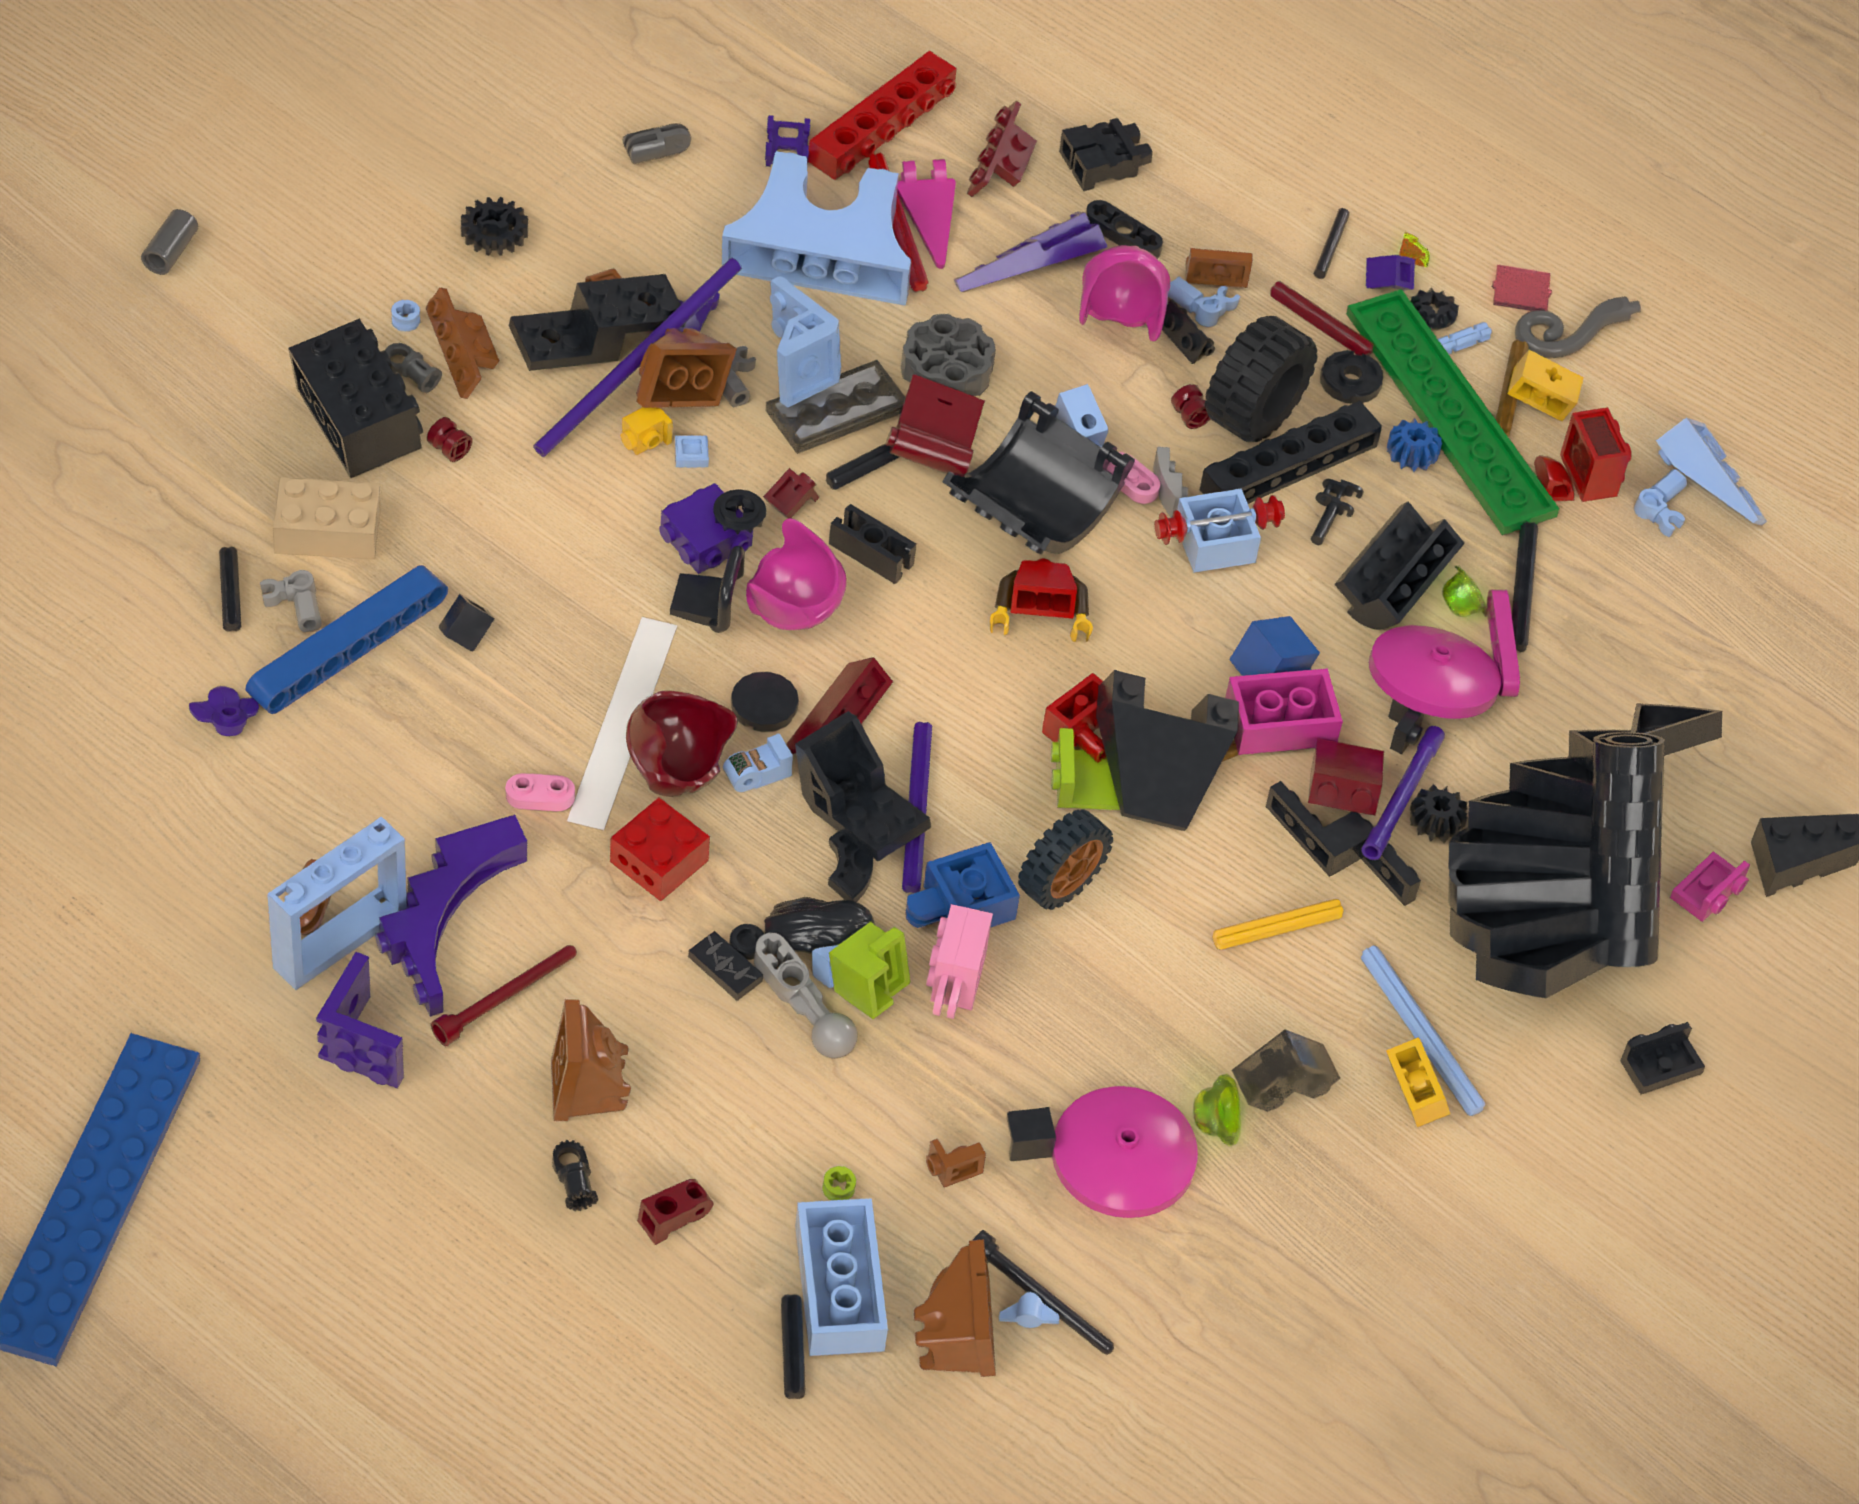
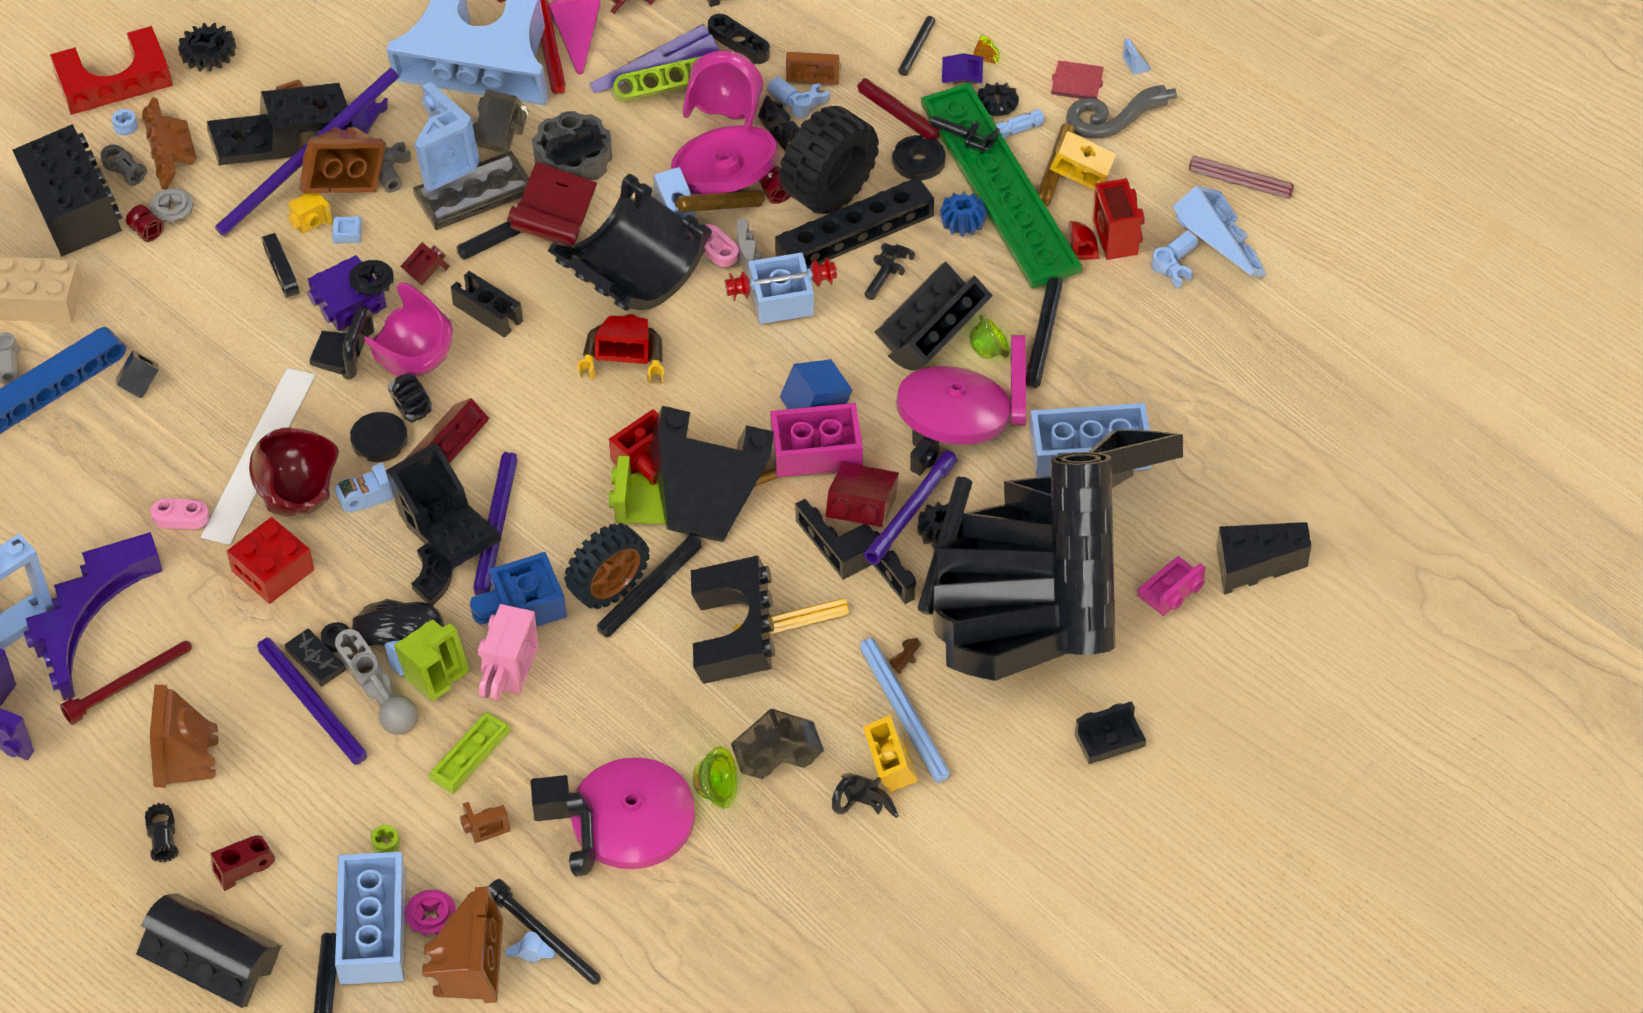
camera: 10 degrees right, 0 degrees up
none -> red arch [50,26,173,115]
none -> black brick [136,893,282,1008]
none -> light grey gear [149,188,194,225]
none -> dark purple axle [257,637,367,765]
none -> black beam [261,233,300,298]
none -> black gear [388,372,432,423]
none -> dark pink gear [405,890,456,937]
none -> lime tile [428,711,511,794]
none -> clear smoke brick [472,89,529,154]
none -> black hinge [545,124,605,166]
none -> black bar [567,791,596,877]
none -> black axle [597,534,702,638]
none -> lime beam [611,56,702,102]
none -> dark pink dish [671,125,779,195]
none -> pearl gold axle [675,190,765,213]
none -> black arch [691,555,775,684]
none -> black piece [832,773,899,818]
none -> reddish brown piece [890,638,921,674]
none -> black axle [917,476,973,615]
none -> black piece [930,116,1000,154]
none -> light blue brick [1030,403,1151,477]
none -> light blue slope [1123,38,1151,75]
none -> axle [1189,156,1294,199]

